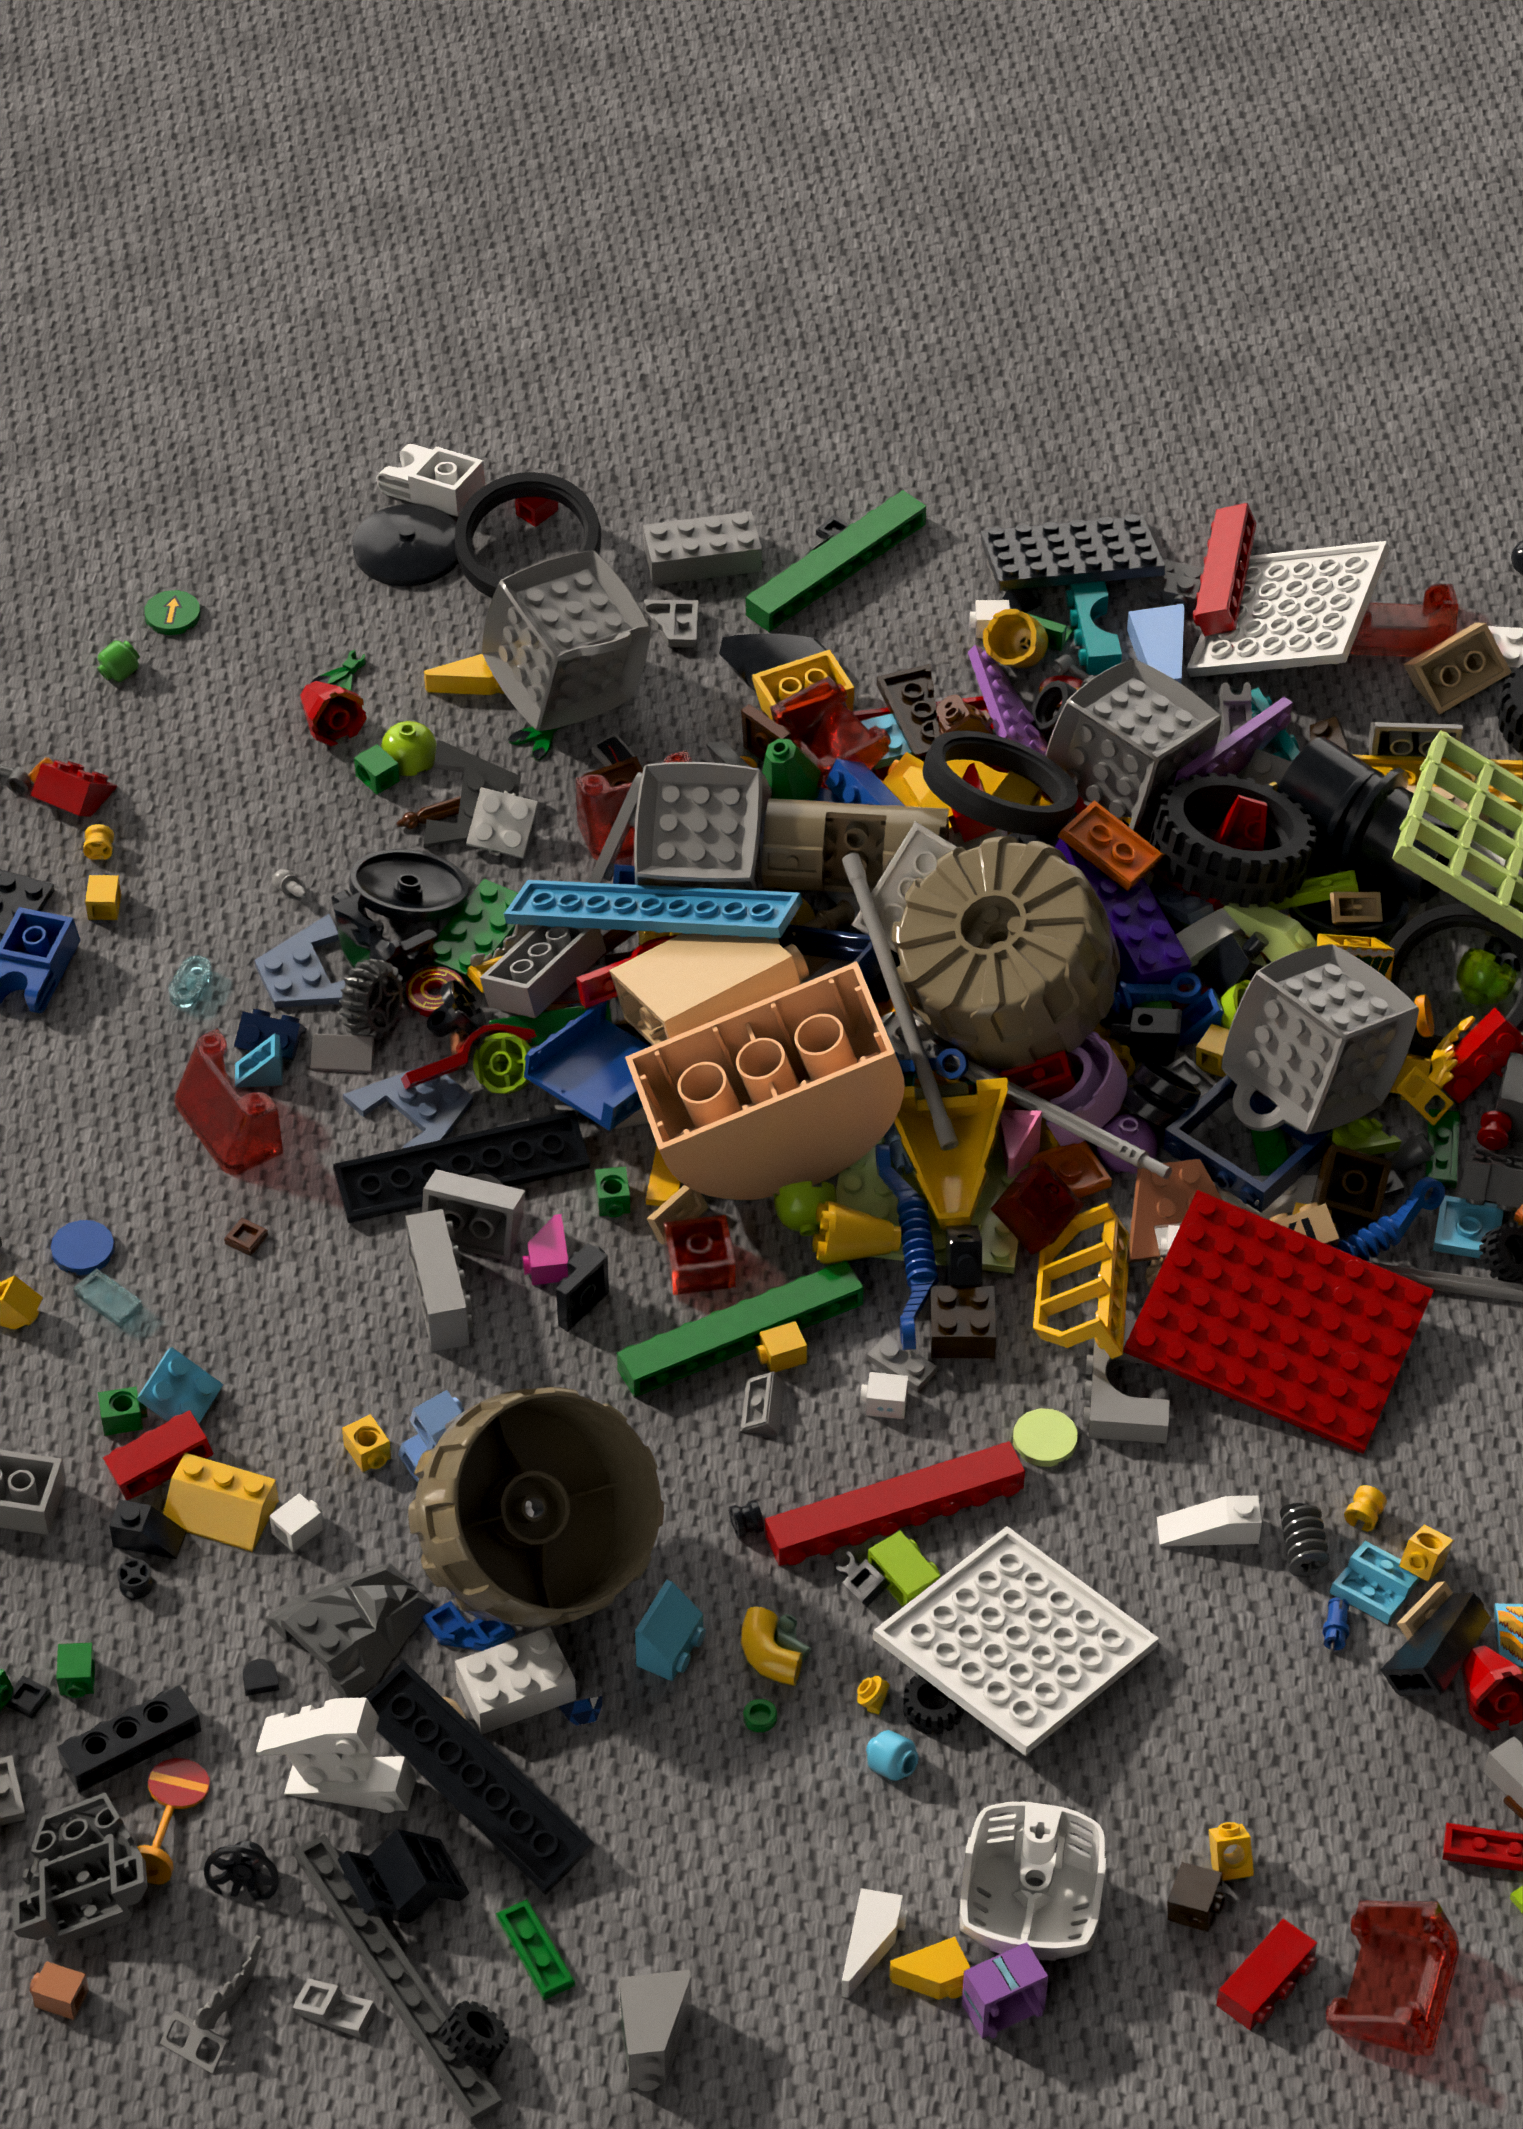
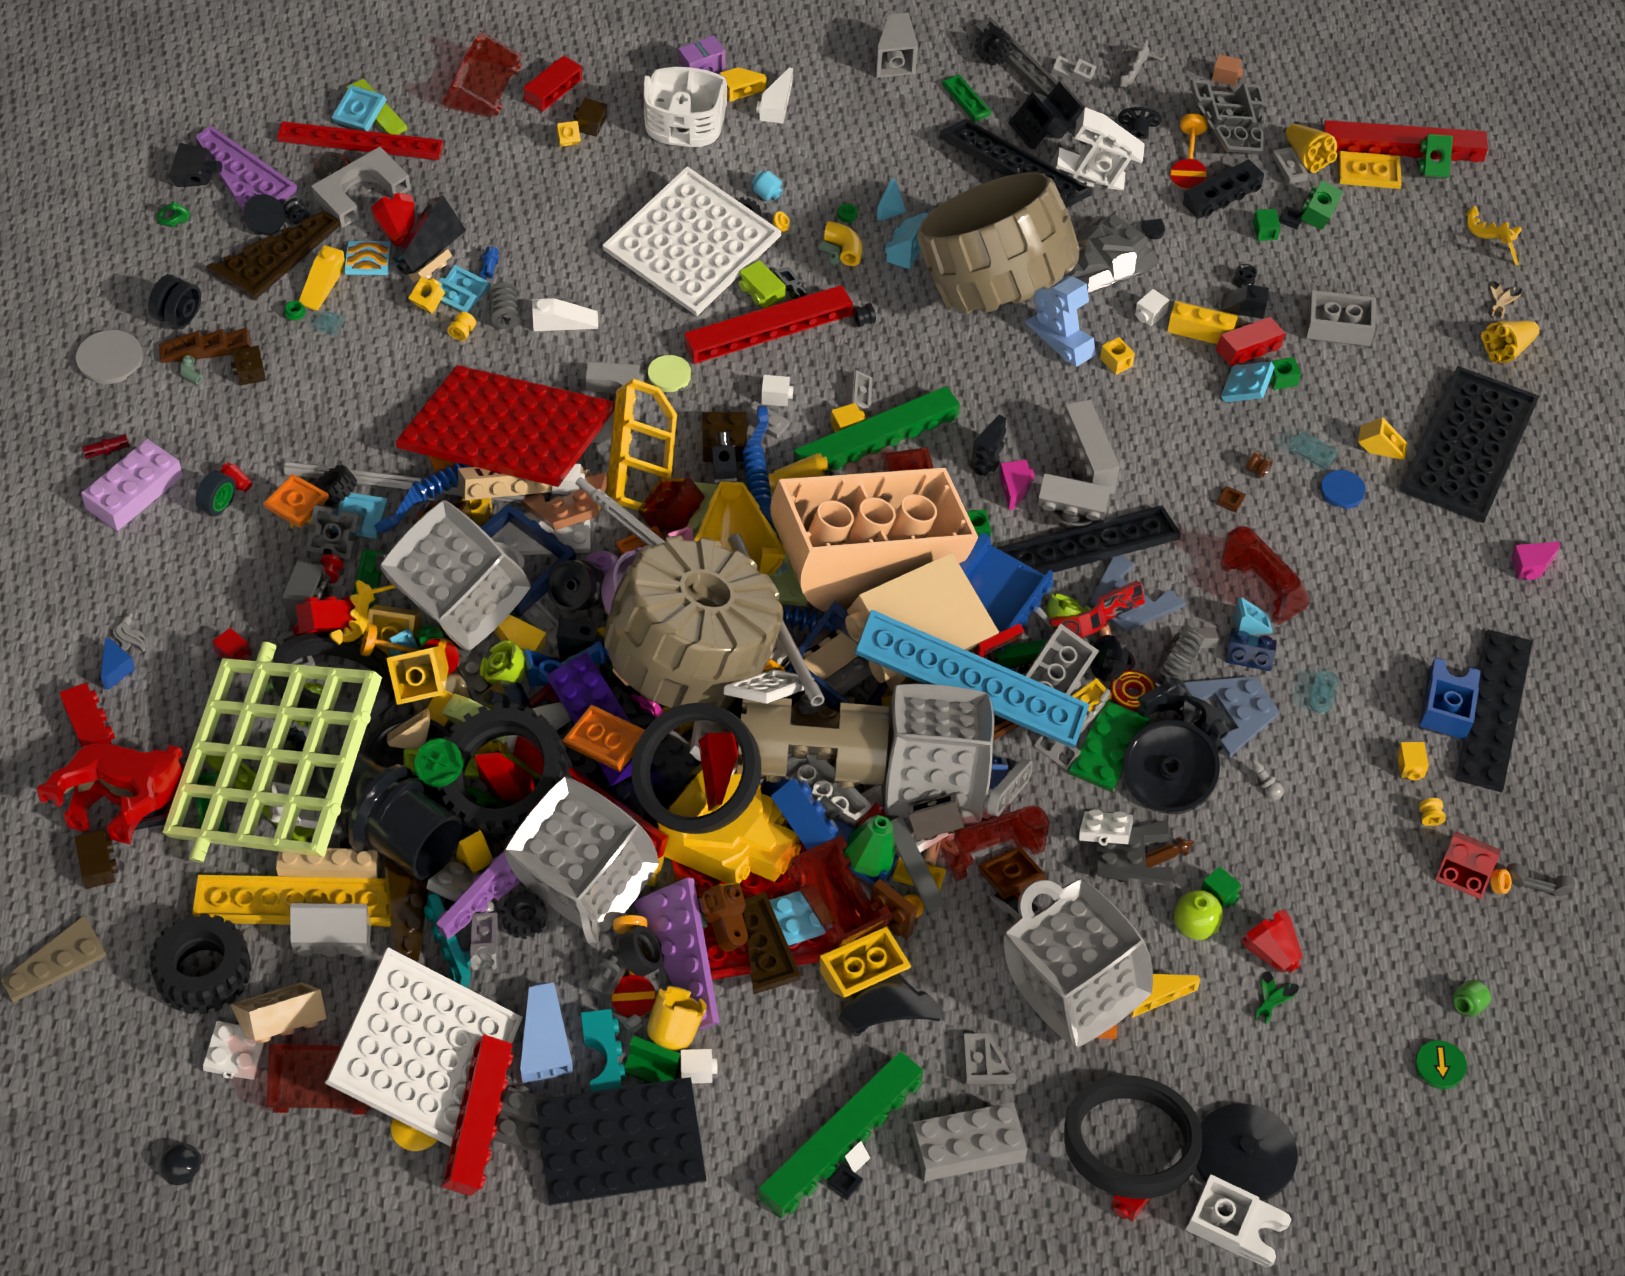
camera: 175 degrees right, 5 degrees up
none -> green tile [413,738,464,787]
none -> medium azure slope [877,179,906,221]
none -> reddish brown wheel [1246,451,1273,478]

